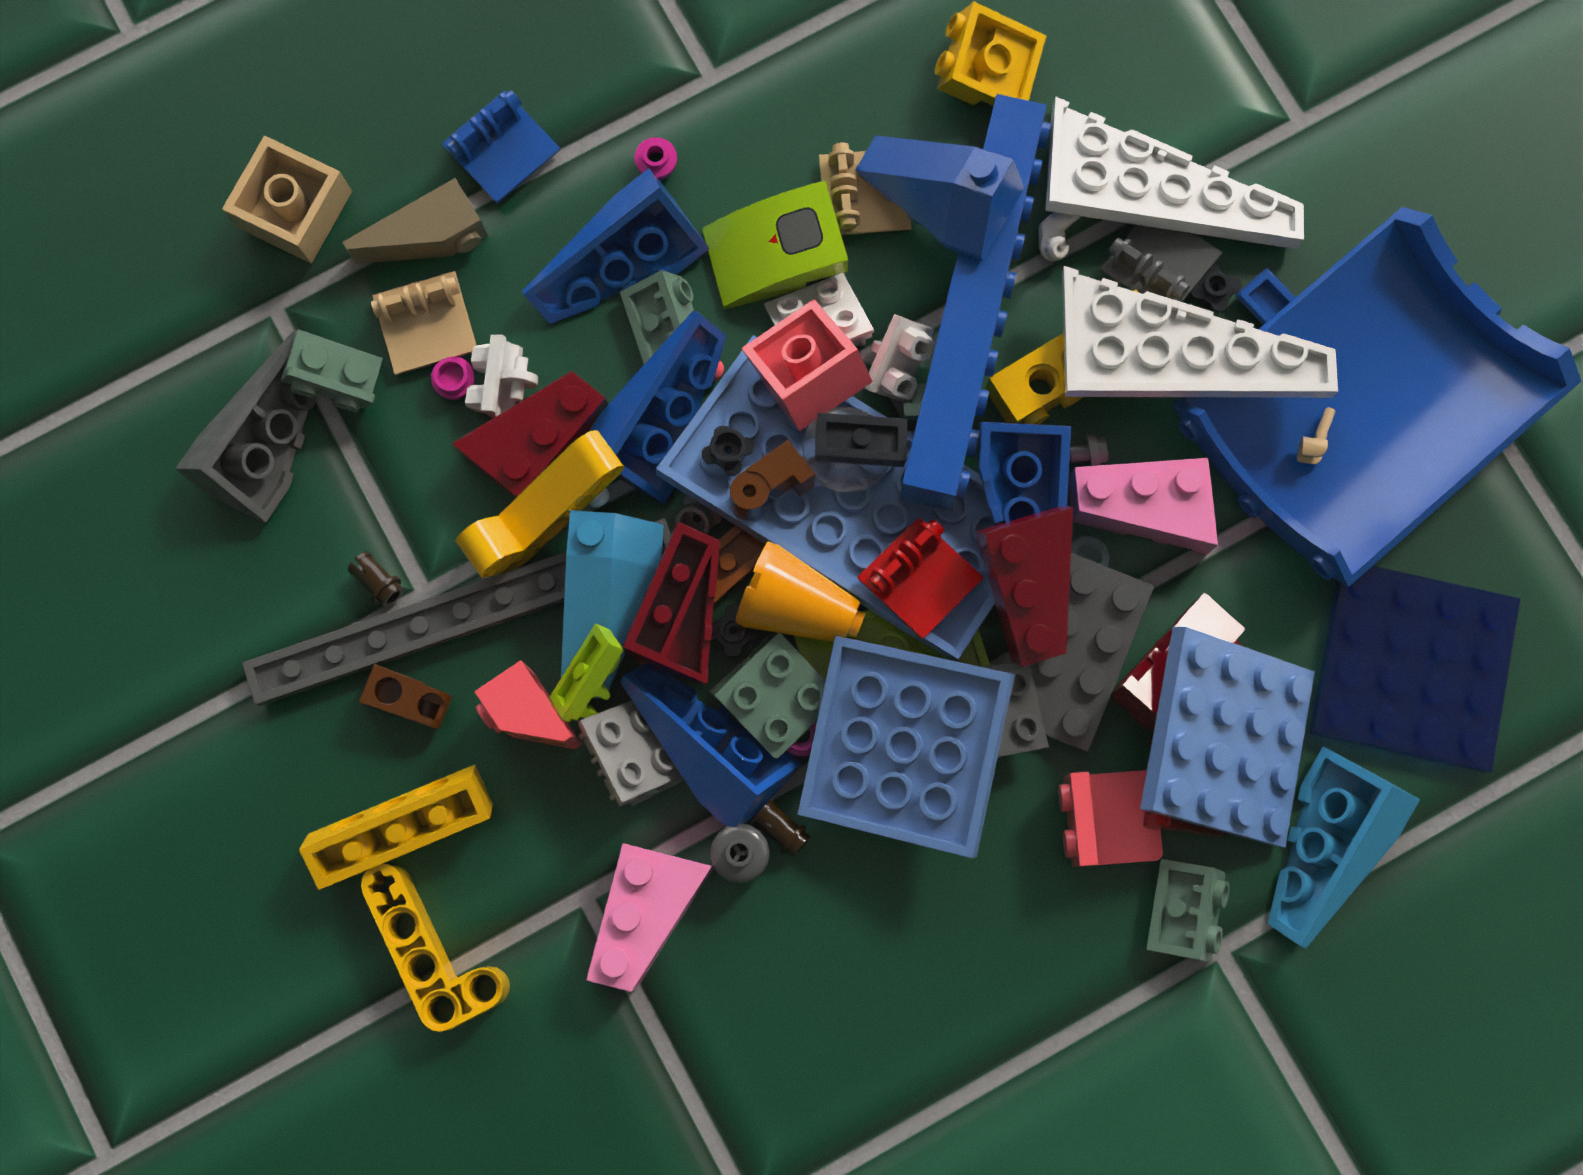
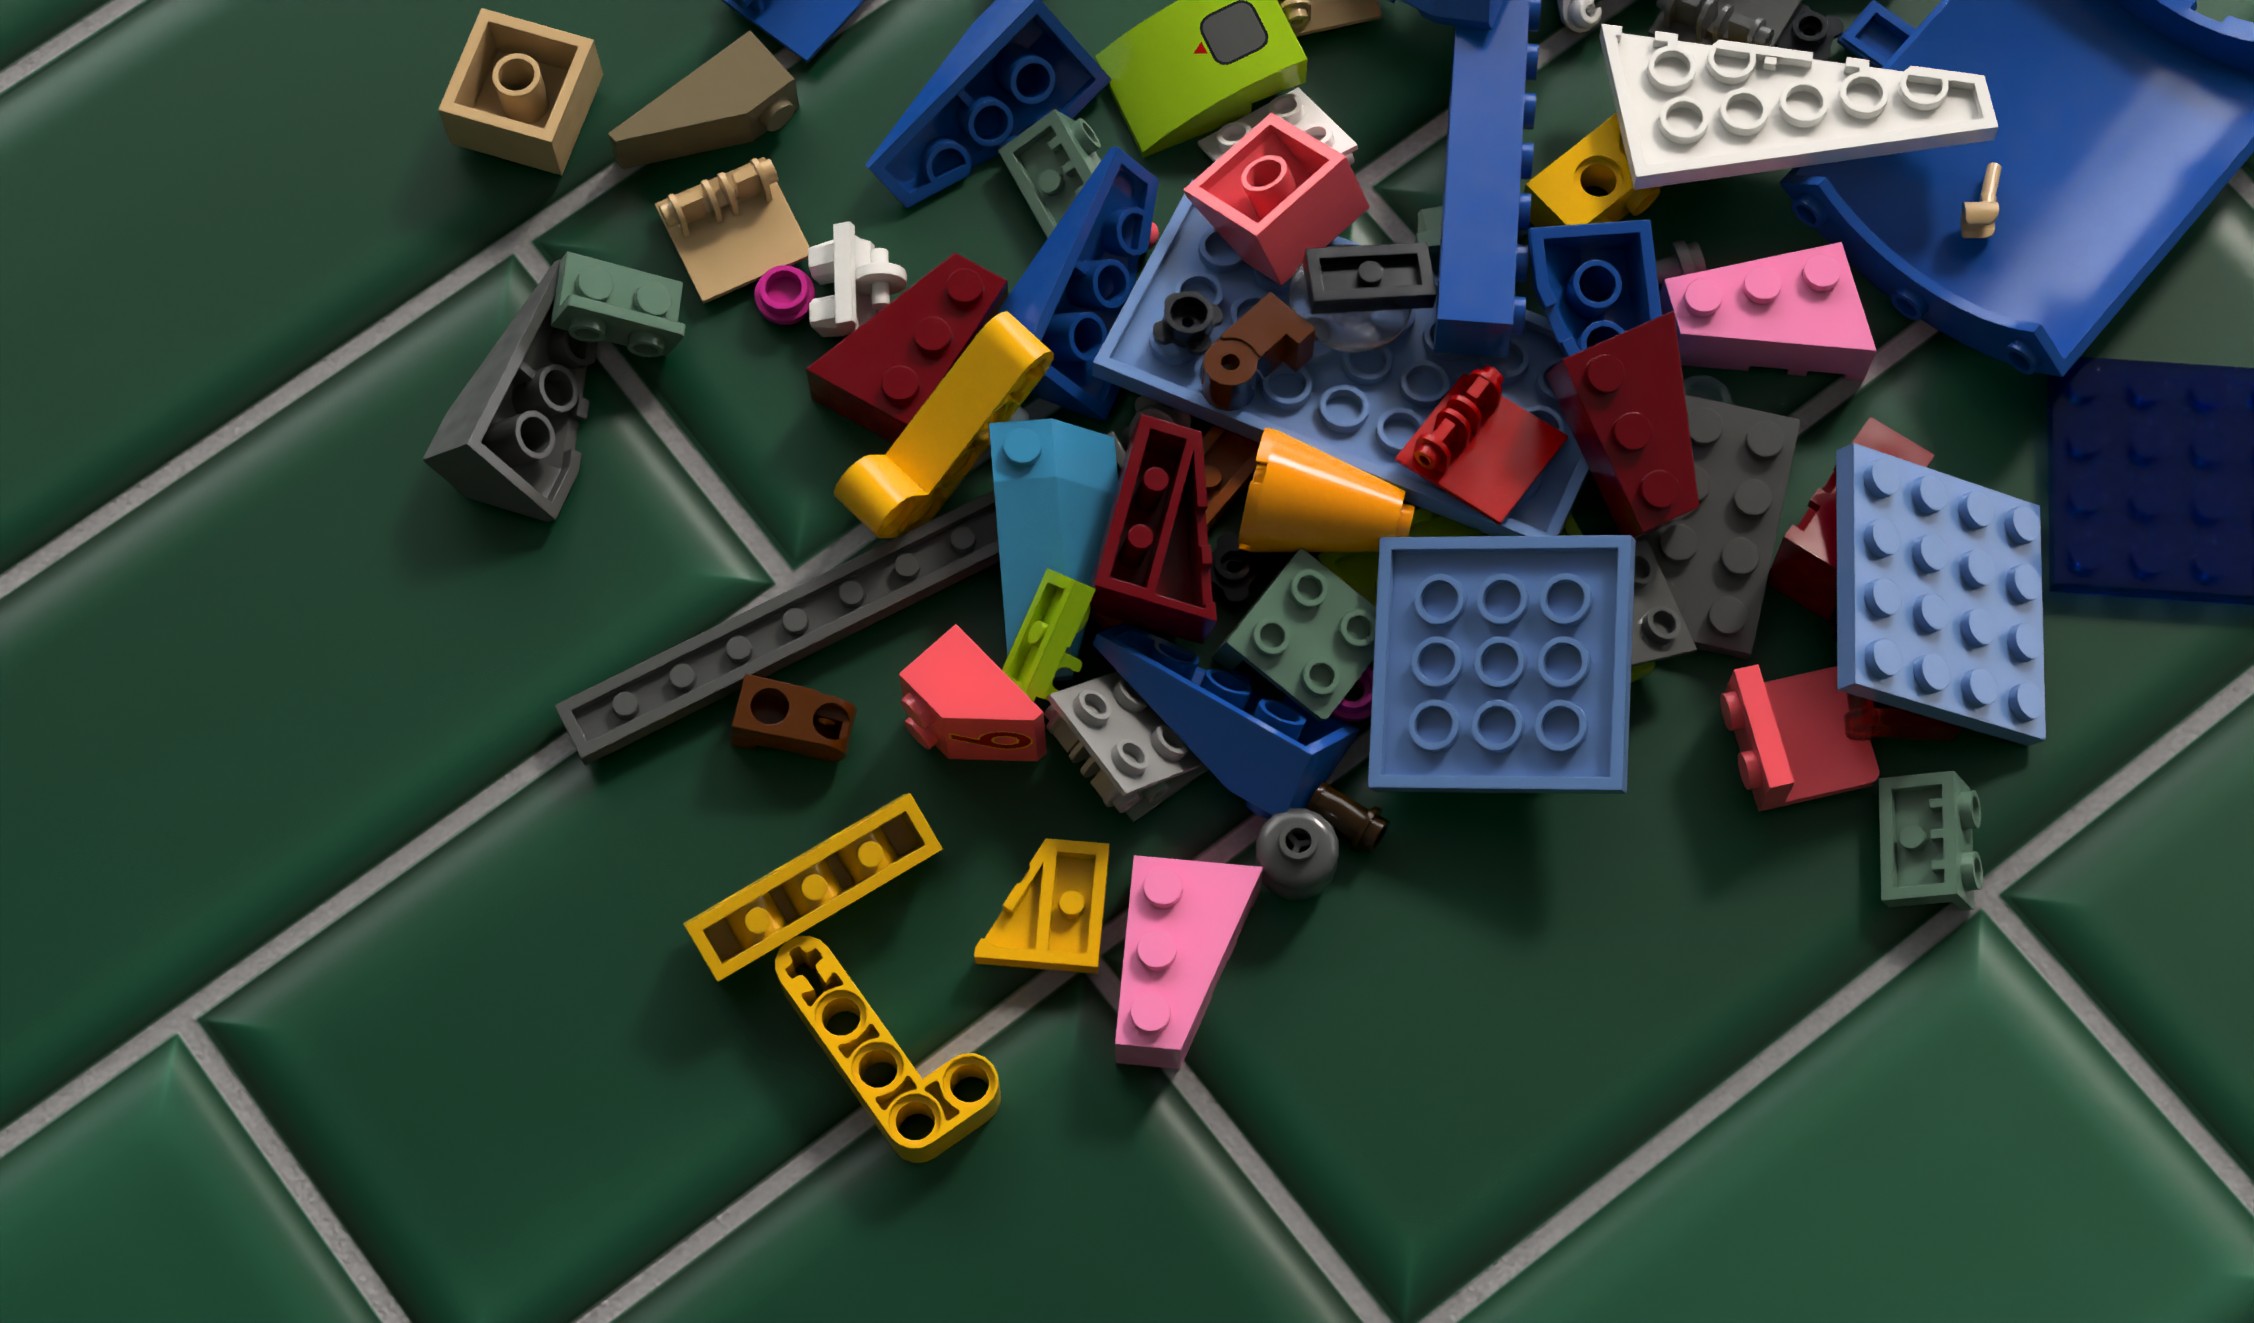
camera: 10 degrees left, 10 degrees down
dark brown pin [348,551,404,607] -> none
white hips [865,314,936,402] -> none
dark azure wedge [1267,747,1420,948] -> none
none -> yellow wing [974,838,1110,974]

